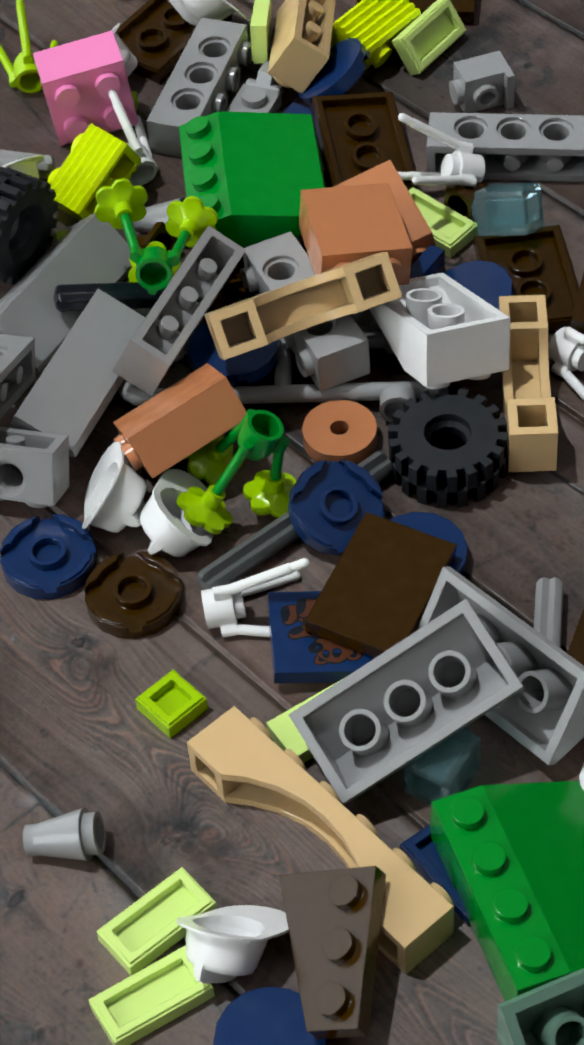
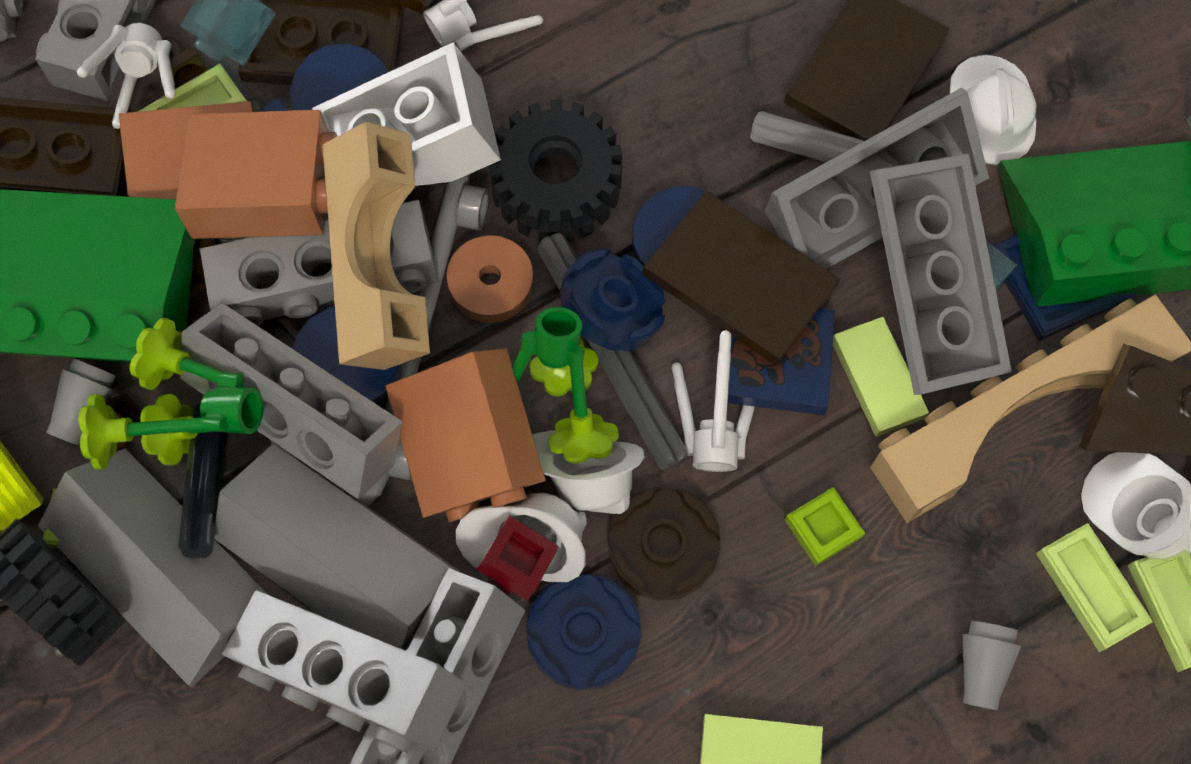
camera: 85 degrees left, 20 degrees up
tan arch [499,295,558,472] -> none
none -> dark red tile [476,515,559,601]

